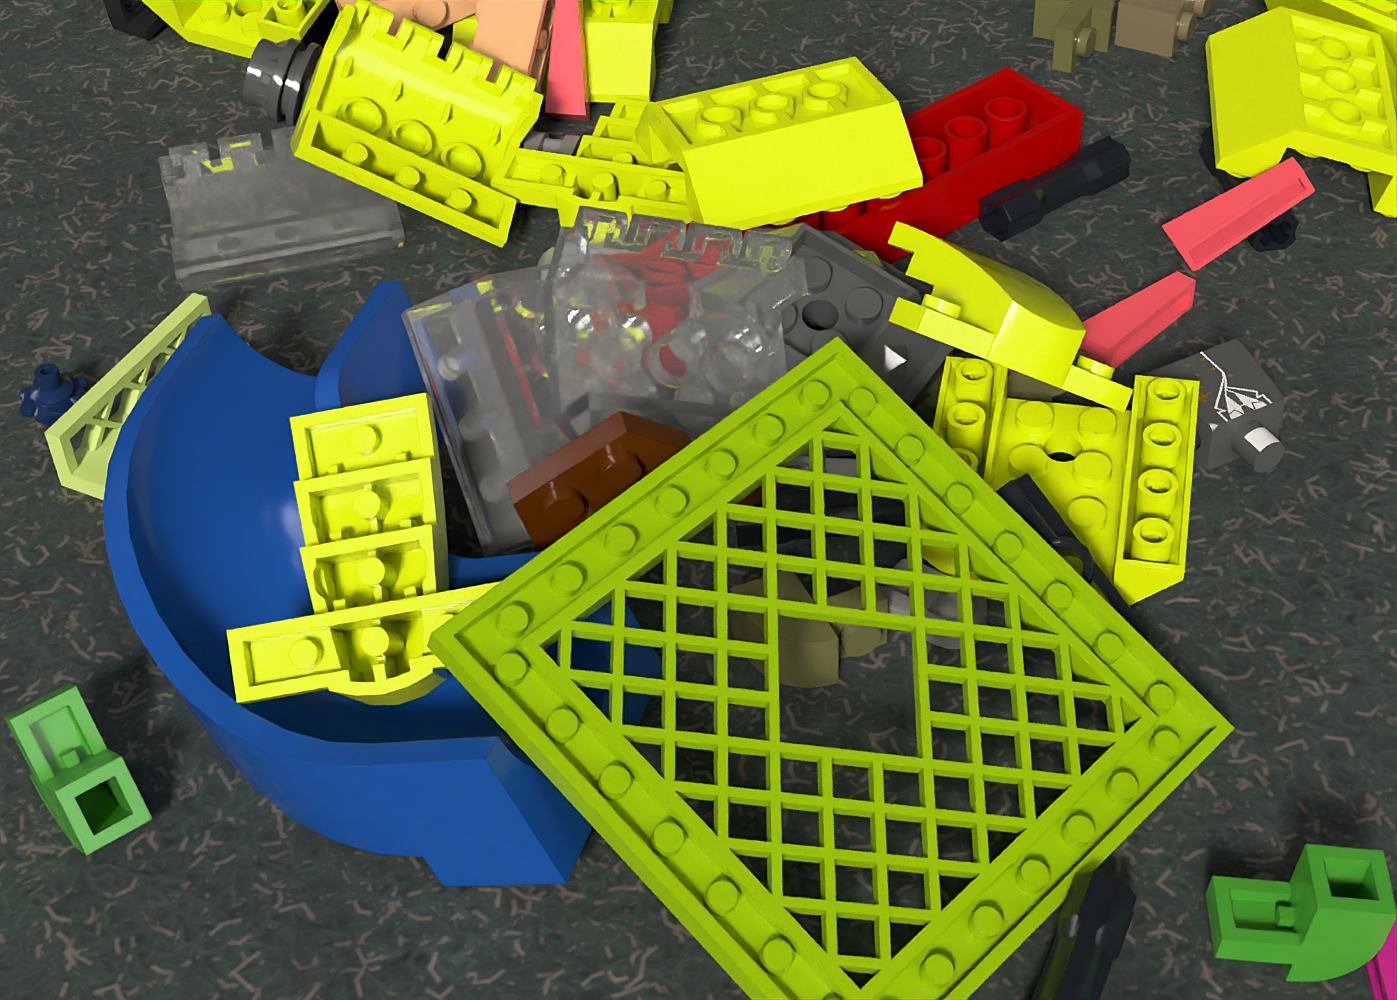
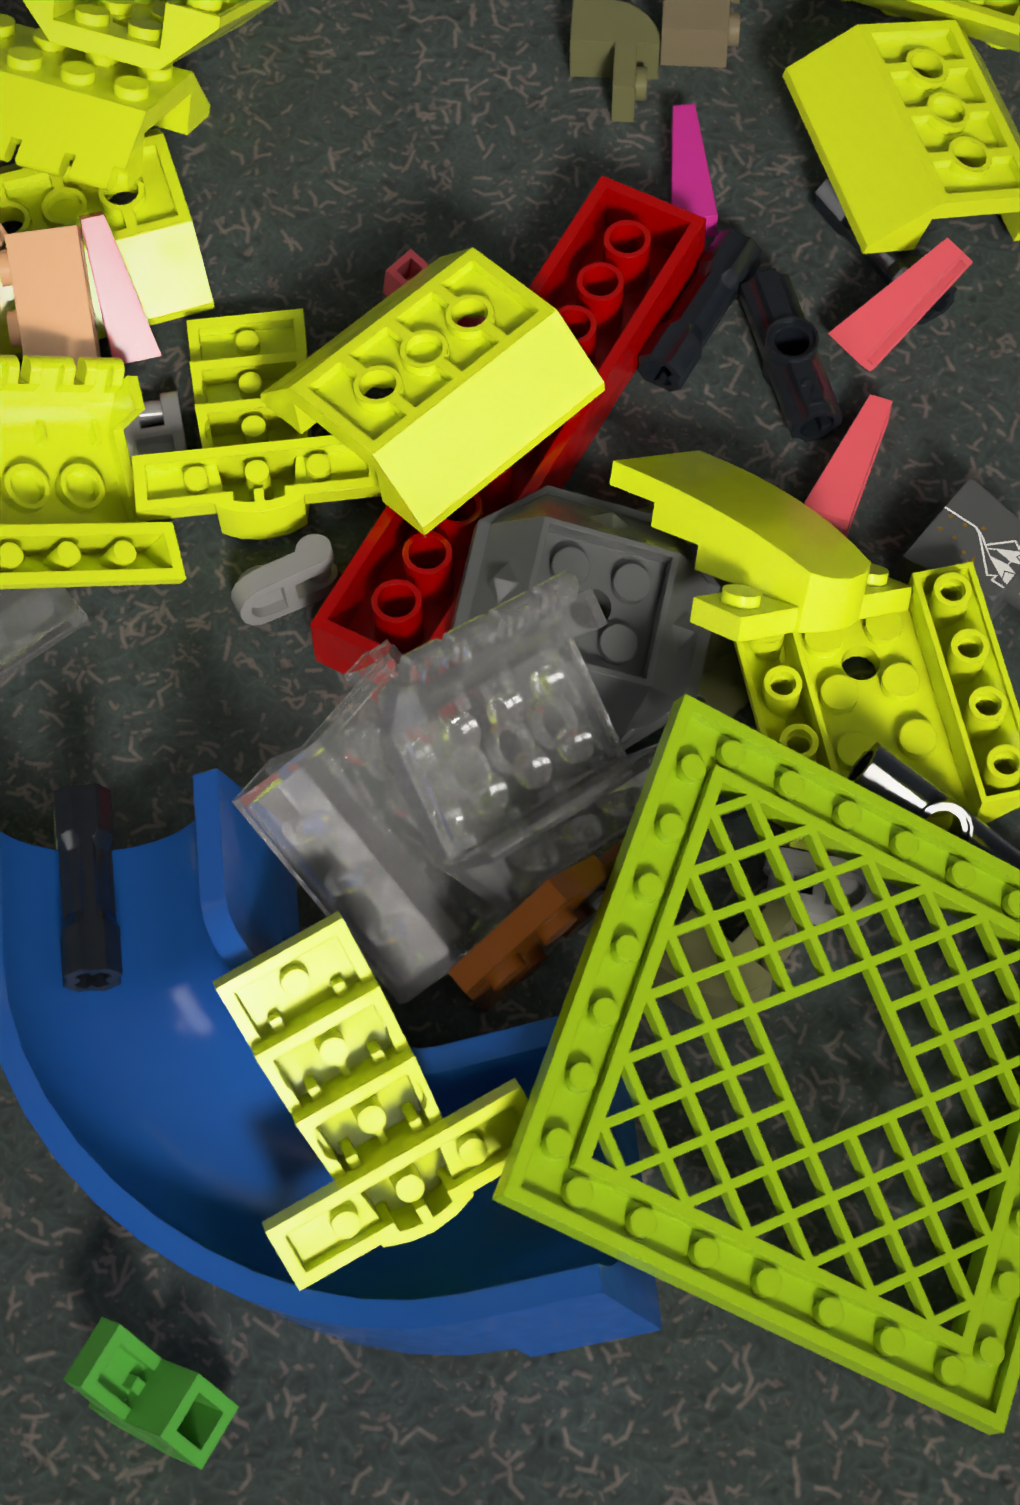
camera: 25 degrees left, 20 degrees up
none -> black axle [53,783,123,992]
none -> dark pink piece [671,104,718,237]
none -> black piece [739,268,842,443]

